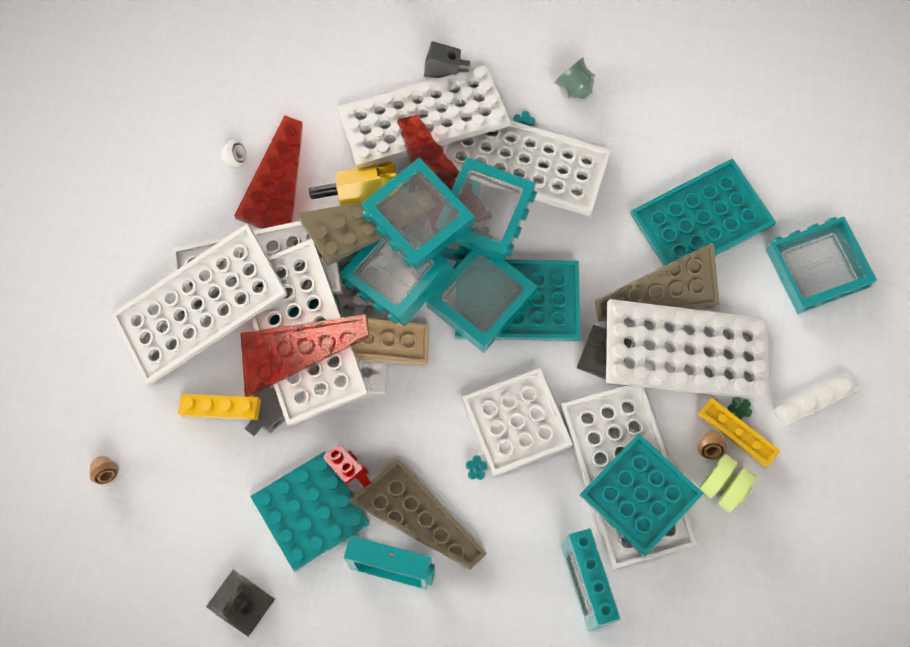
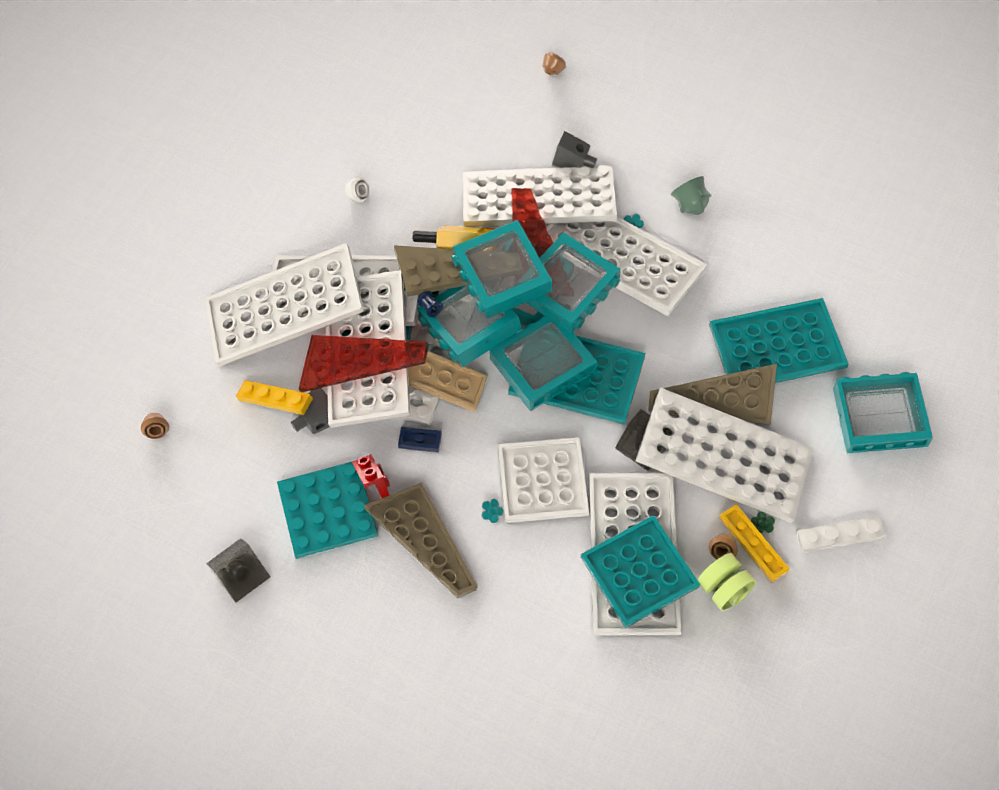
camera: 20 degrees right, 10 degrees down
clear red wing [234,115,303,229] -> none
teal piece [344,535,435,590] -> none
teal piece [561,528,621,632] -> none
none -> dark blue plate [398,427,442,453]
none -> dark blue bush [417,291,443,317]

